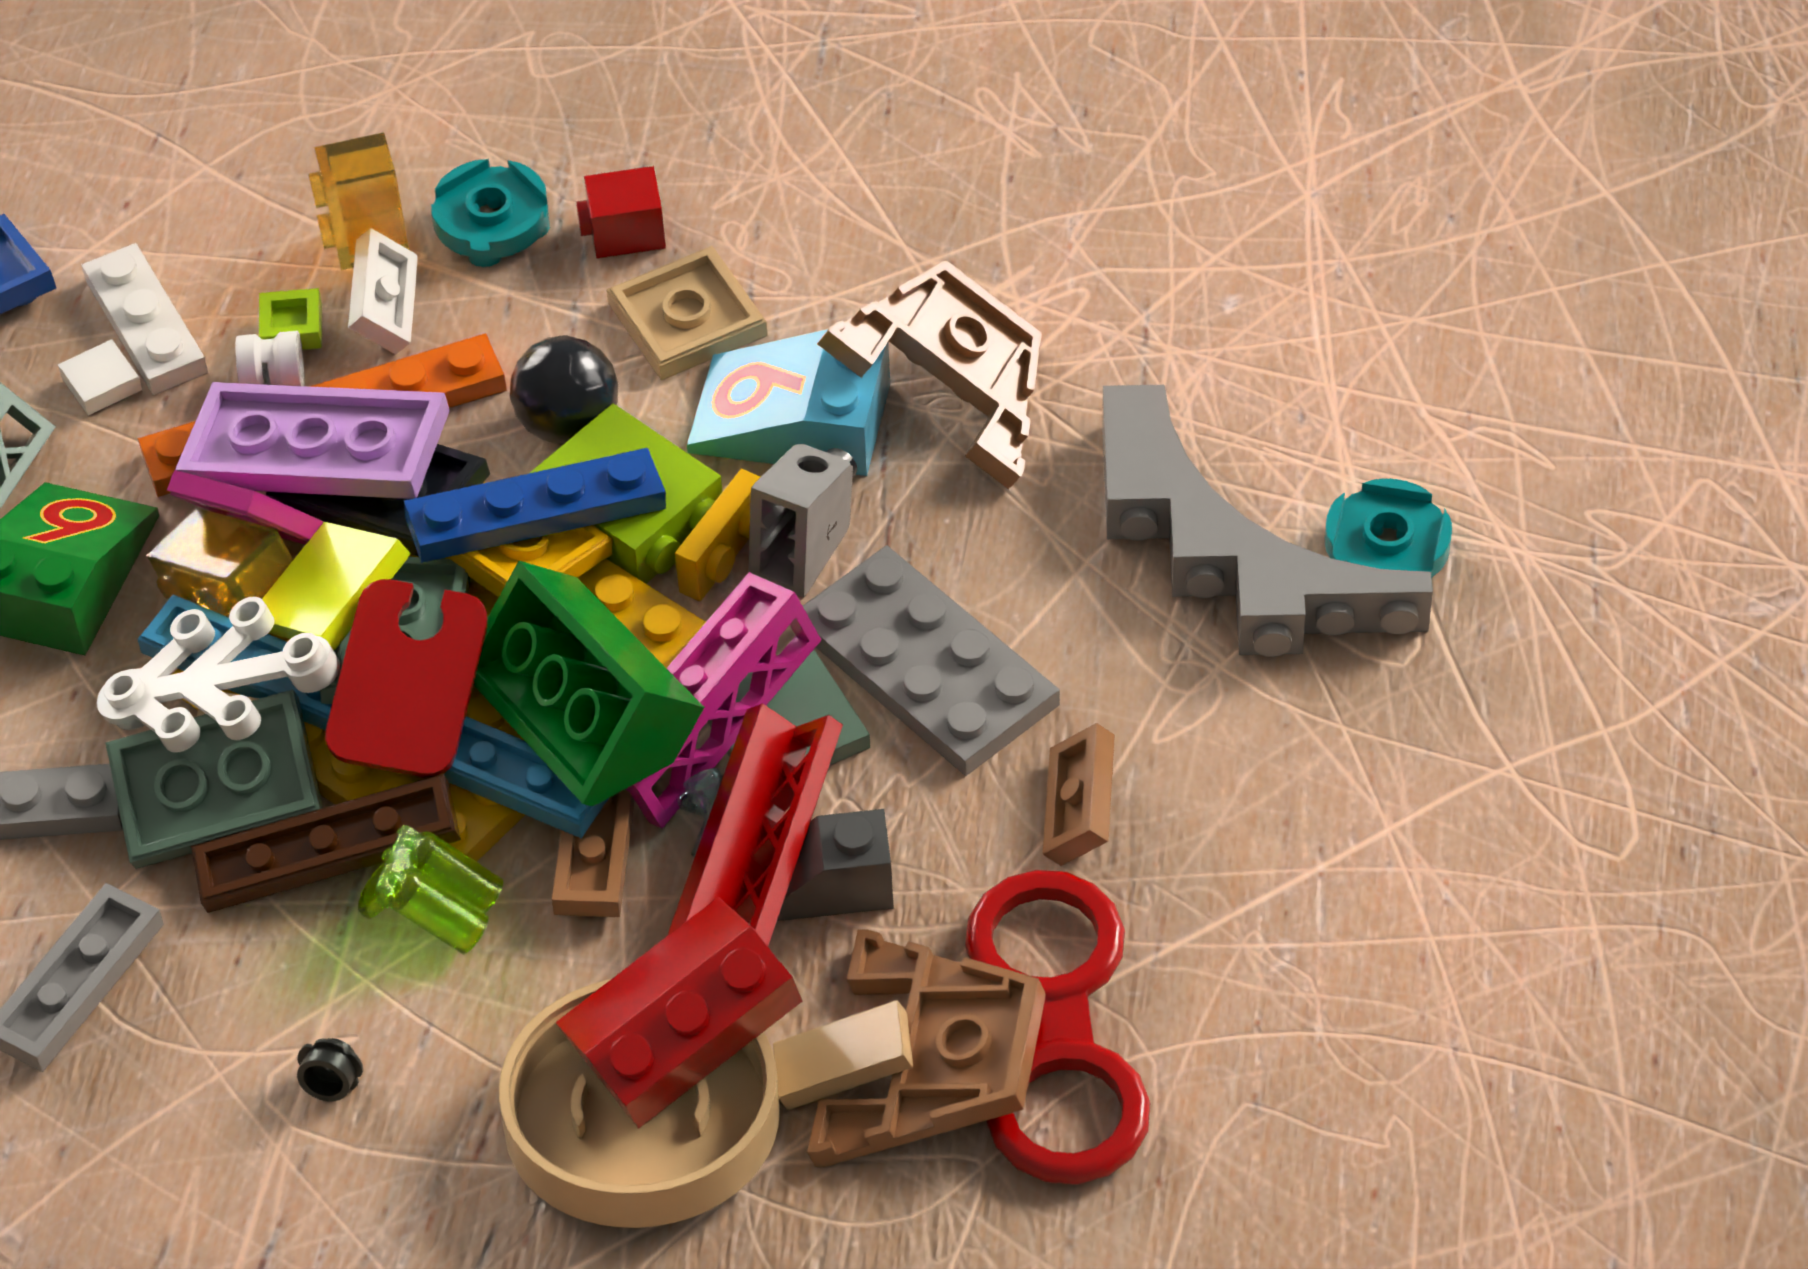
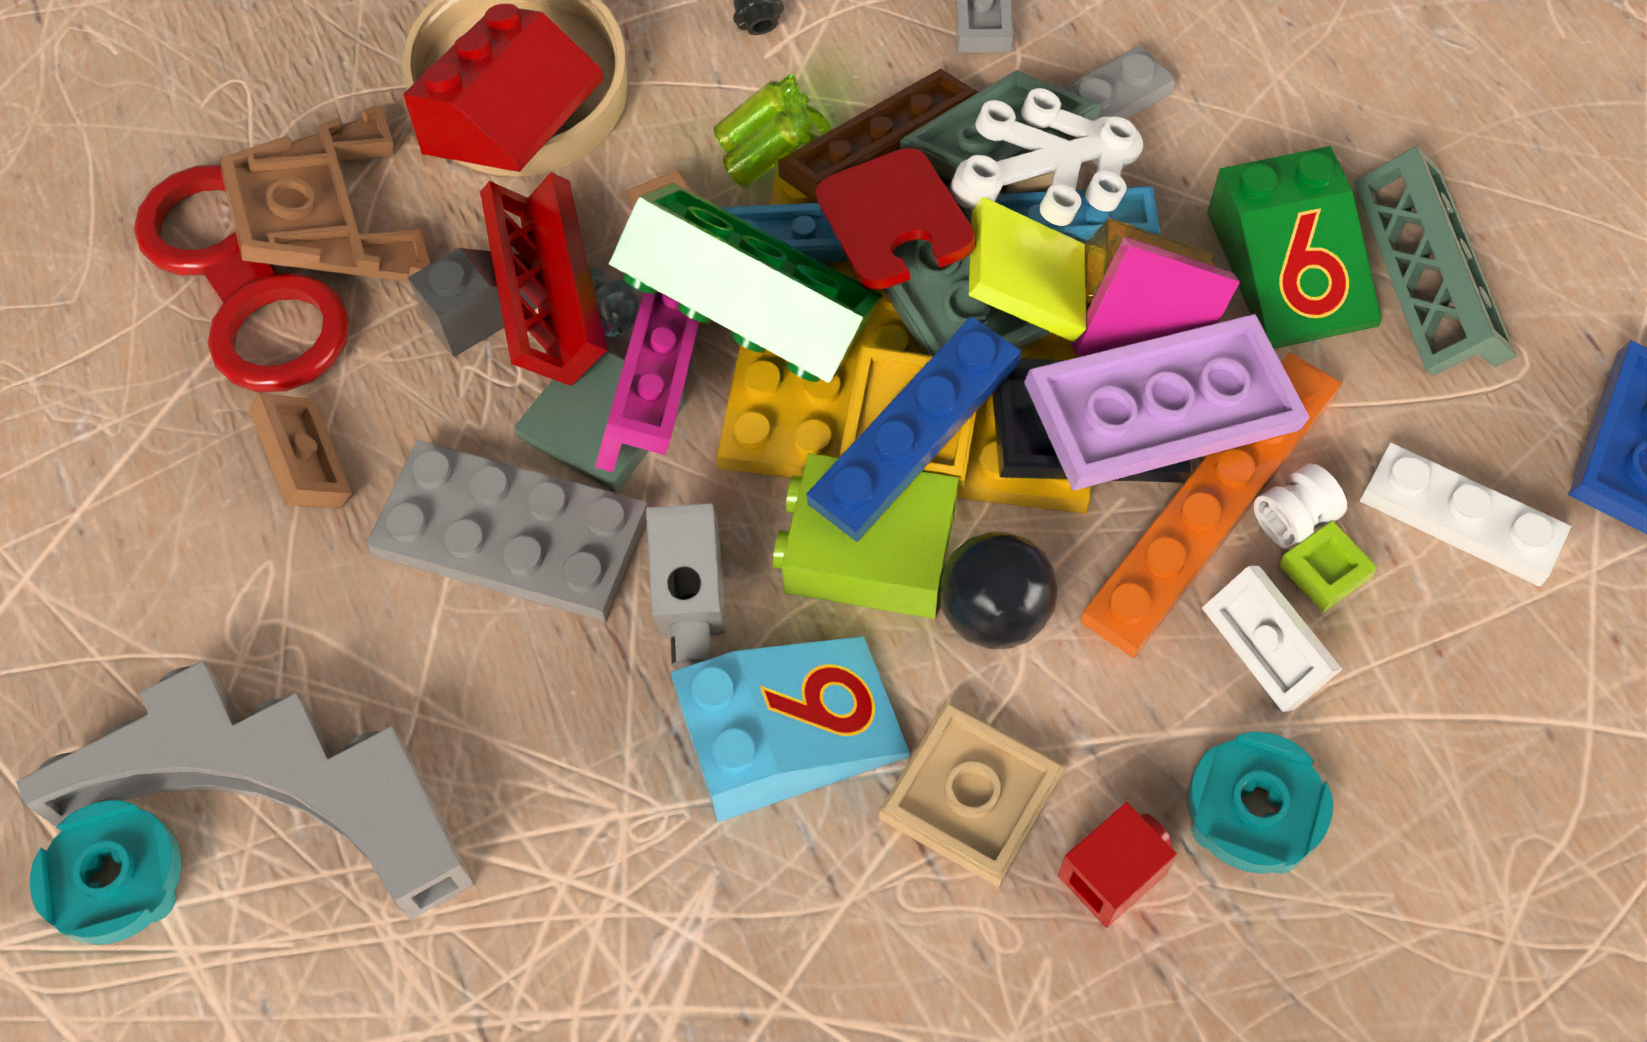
camera: 150 degrees right, 10 degrees up
white tile [58,339,142,416] -> none
clear yellow brick [308,132,409,270] -> none
yellow plate [675,468,761,602] -> none
tan tile [773,1000,913,1110] -> none
wing [817,260,1041,489] -> none

